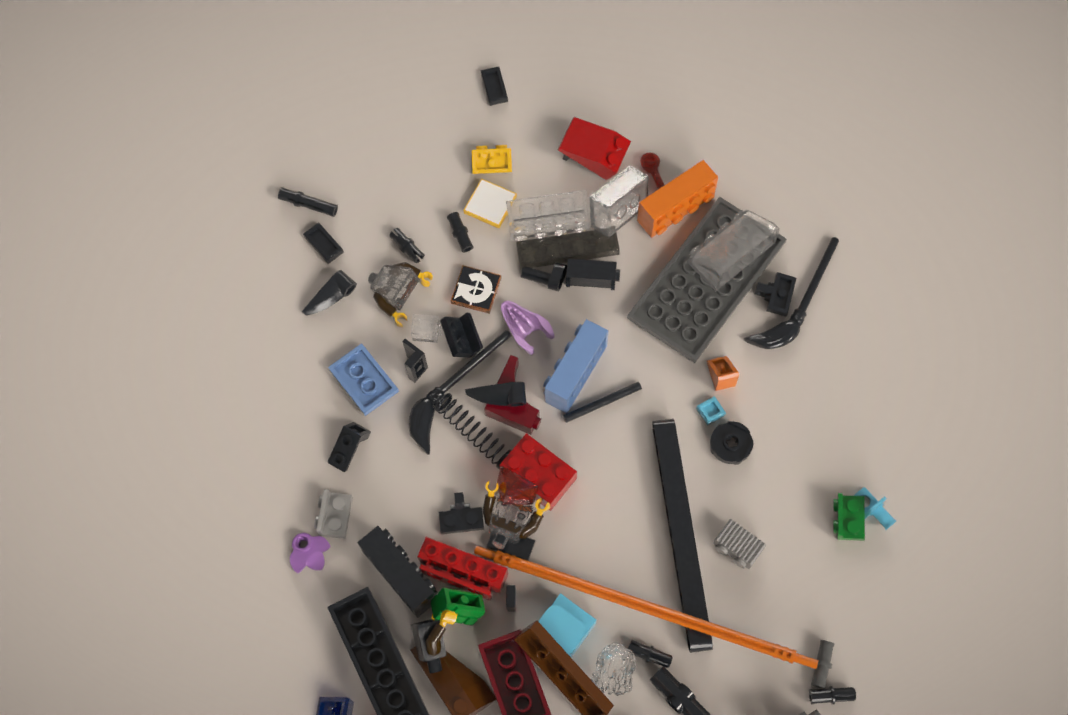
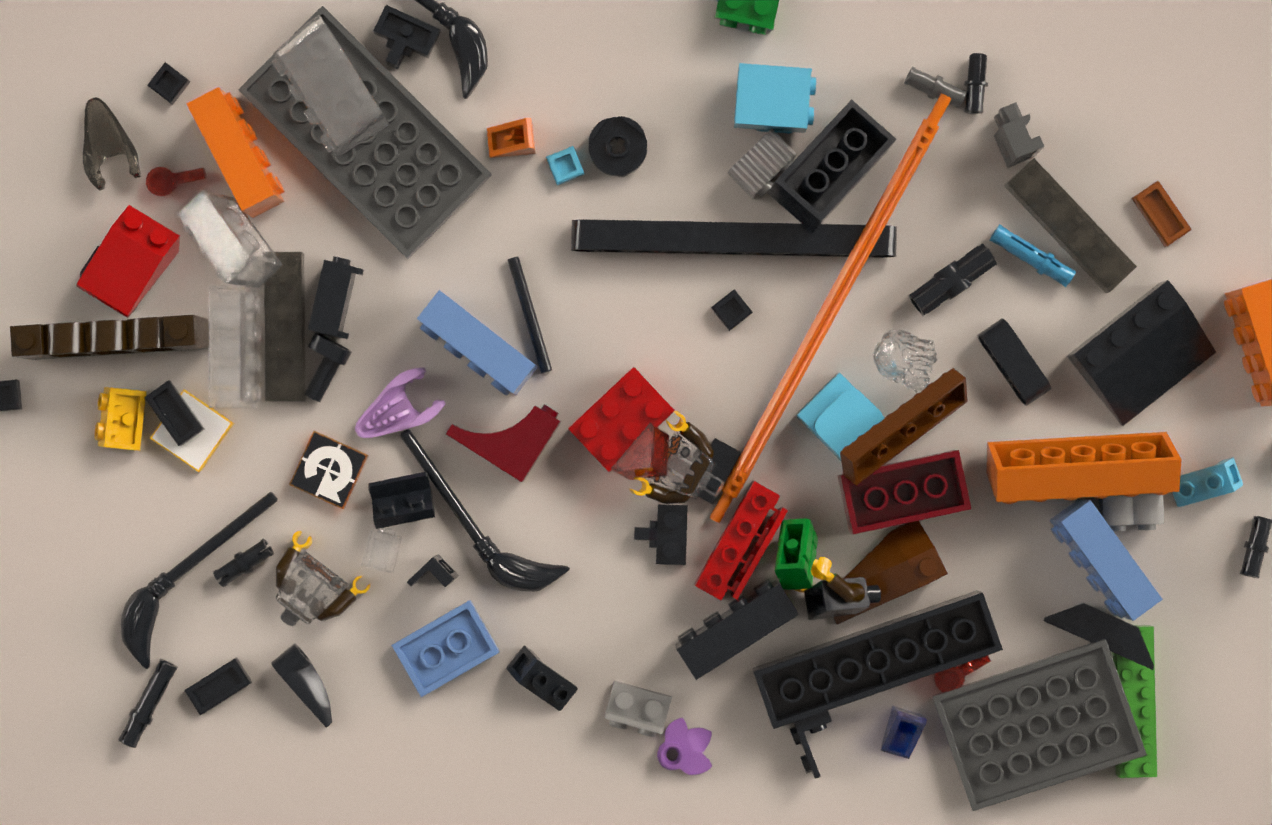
camera: 80 degrees left, 20 degrees up
black piece [434,393,512,469] -> none
black pin [447,212,474,253] -> none
black piece [465,382,526,407] -> none
black tile [506,585,516,612] -> none
black axle [627,640,673,668] -> none
none -> dark brown fence [10,315,210,360]
none -> clear smoke animal [83,97,141,191]
none -> black piece [121,492,278,669]
none -> black tile [144,380,205,446]
none -> black tile [147,62,191,105]
none -> black tile [711,289,753,331]
none -> medium azure brick [734,63,816,134]
none -> black brick [768,99,897,233]
none -> black bracket [789,711,832,779]

